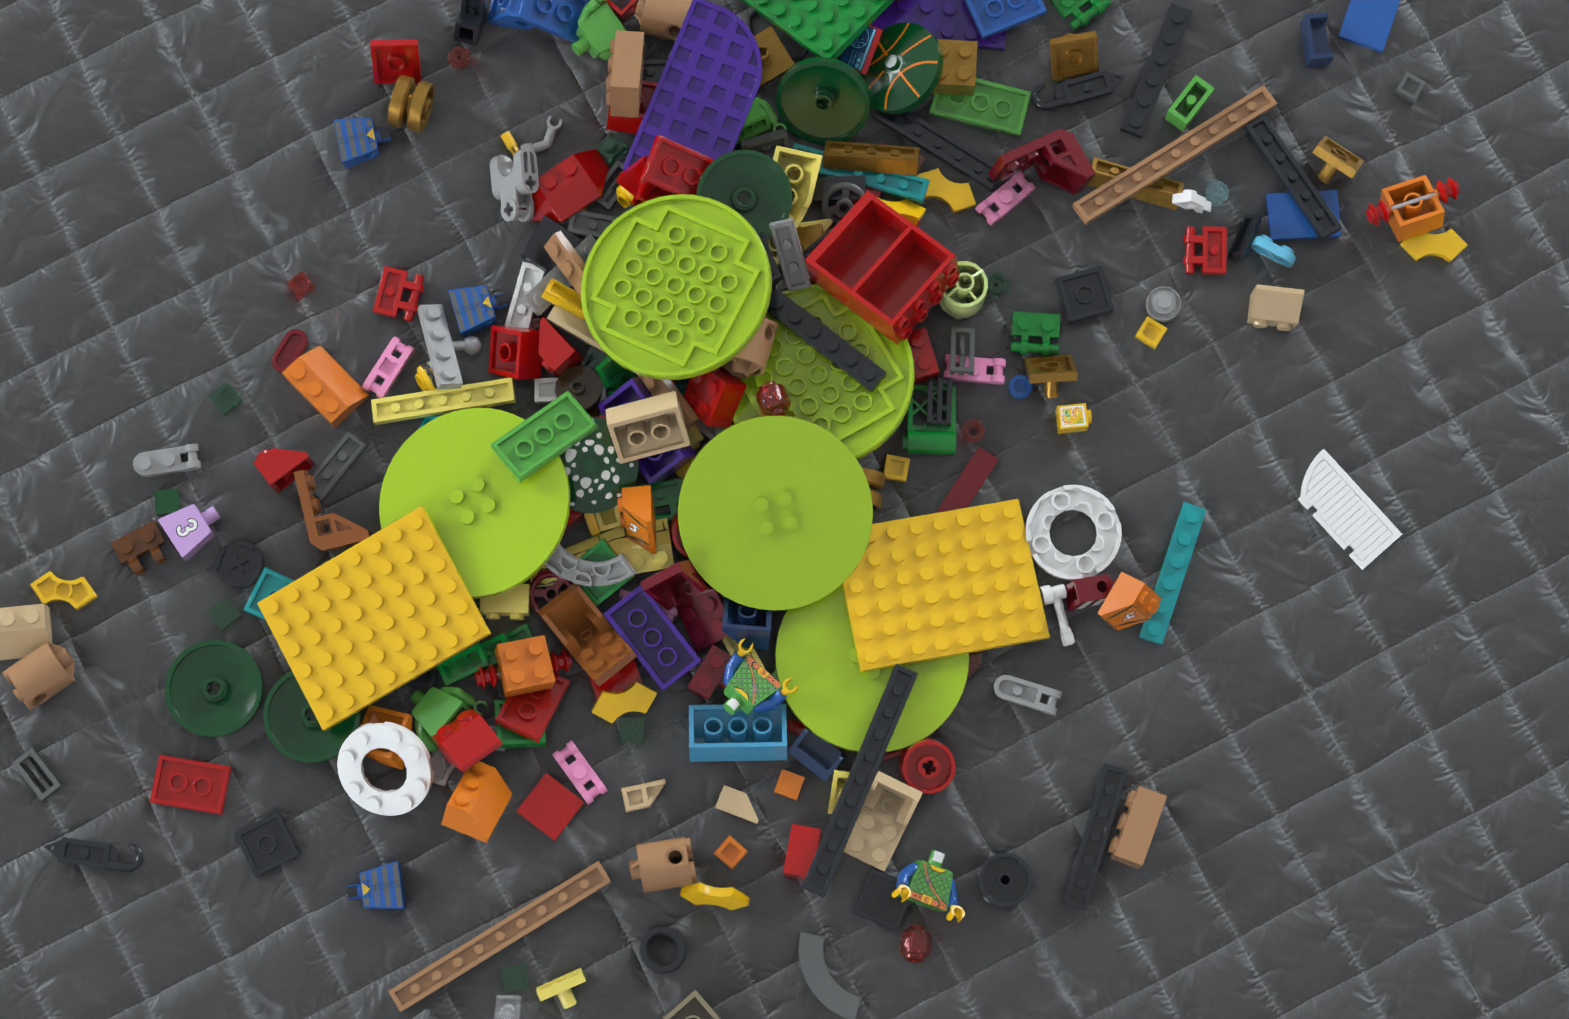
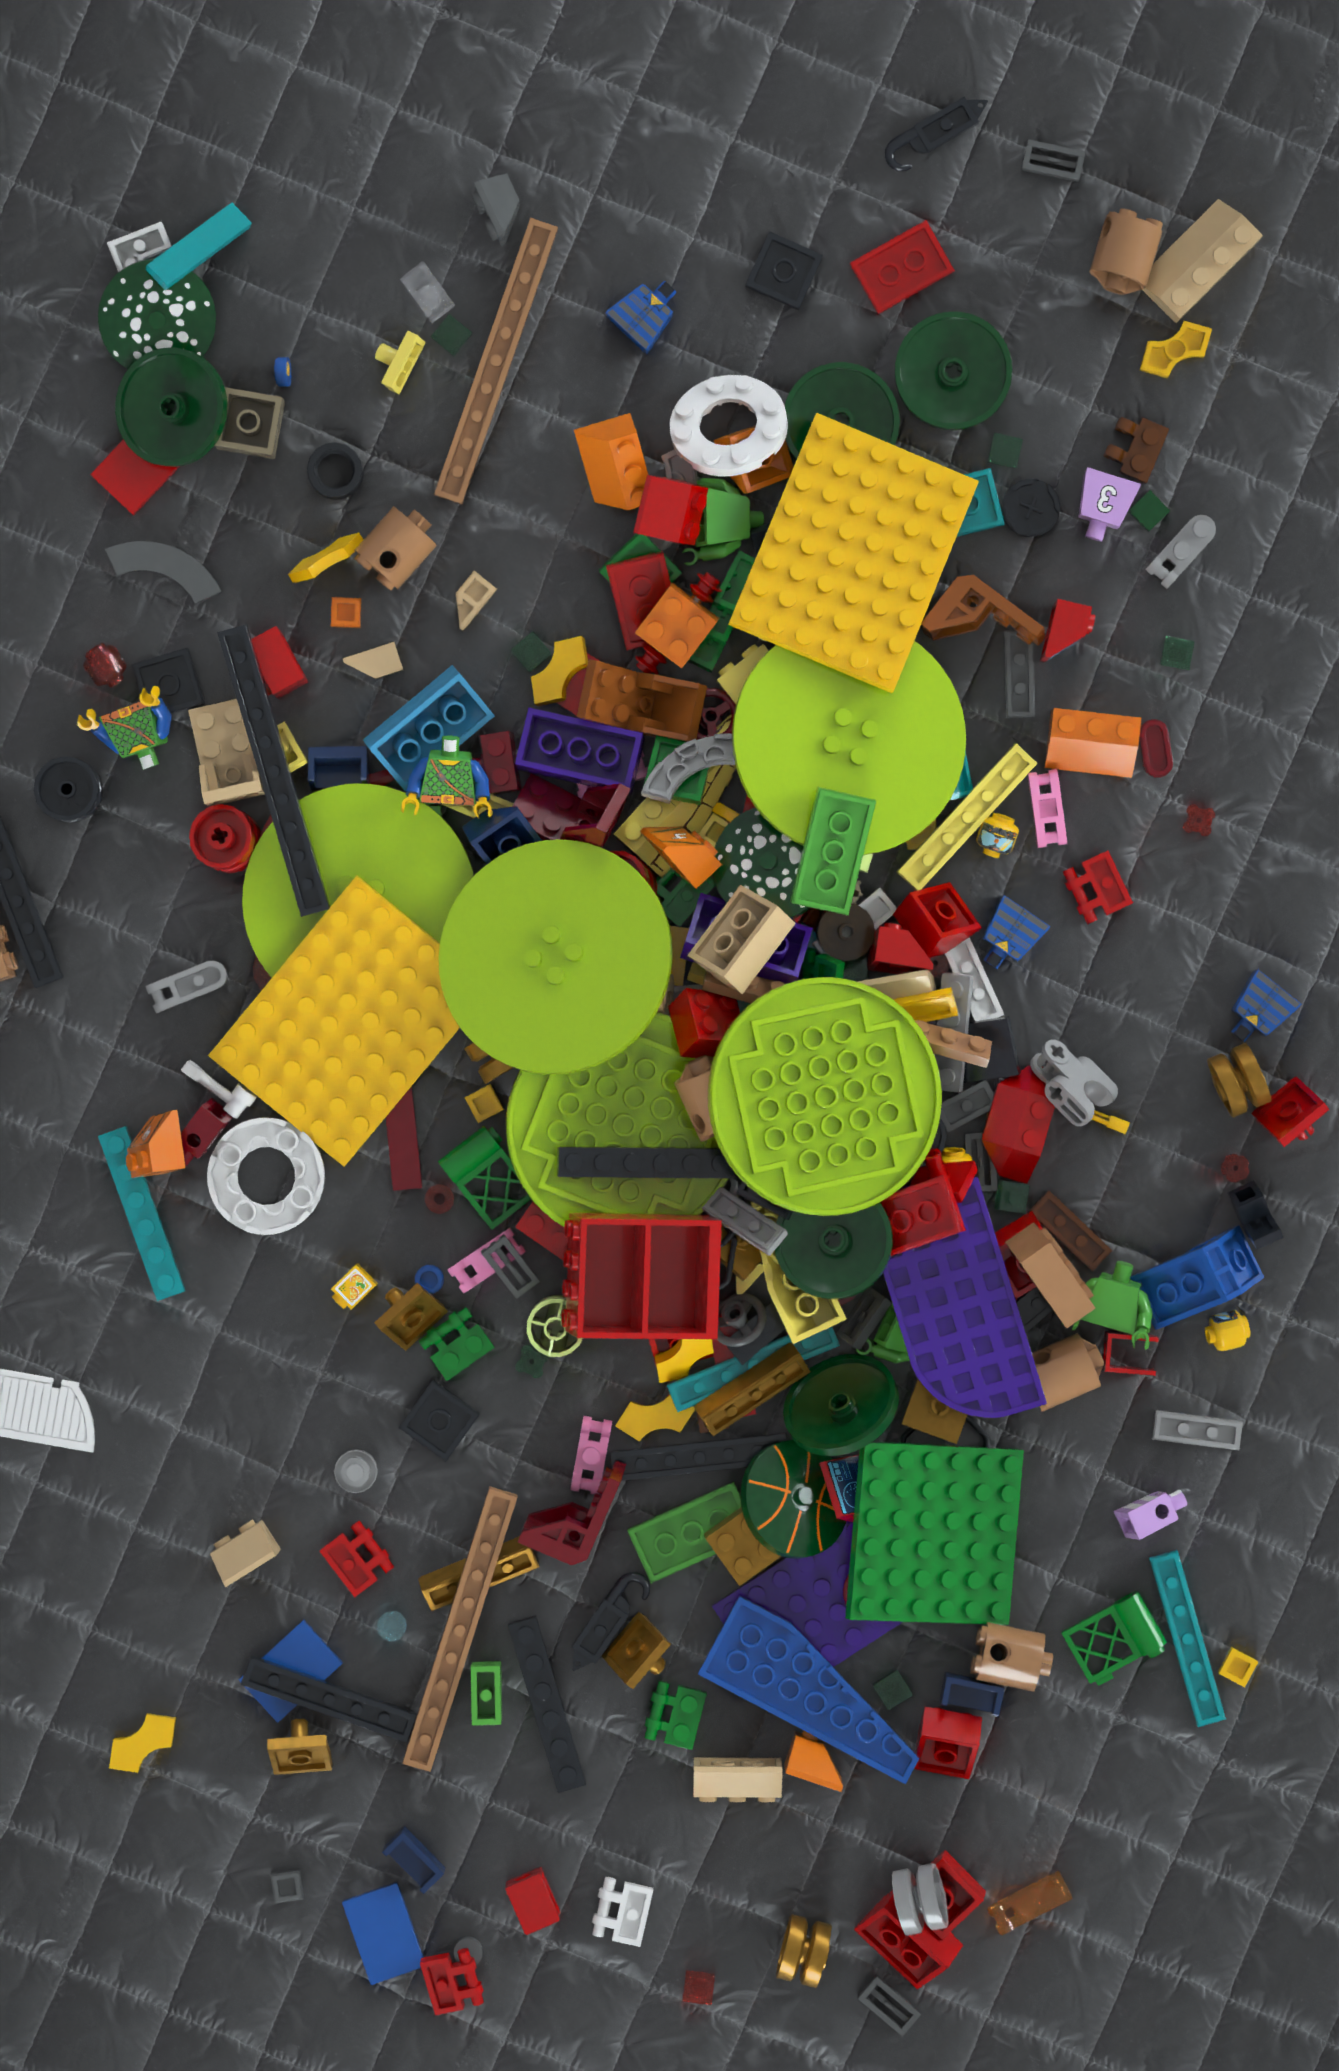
camera: 145 degrees right, 10 degrees up
light grey plate [417,304,481,390] -> none
red tile [516,773,585,841] -> none
light grey arm [520,115,562,153] -> none
bright pink plate [552,740,608,805] -> none
clear red head [756,381,791,416] -> none
orange tile [774,769,805,801] -> none
black tile [927,377,953,427] -> none
yellow tile [1135,316,1168,350] -> none
white plate [1172,189,1212,213] -> none
black tile [1228,214,1262,258] -> none
medium azure plate [1251,234,1296,268] -> none
orange brick [1366,175,1460,242] -> none
none -> reddish brown tile [1028,1190,1113,1272]

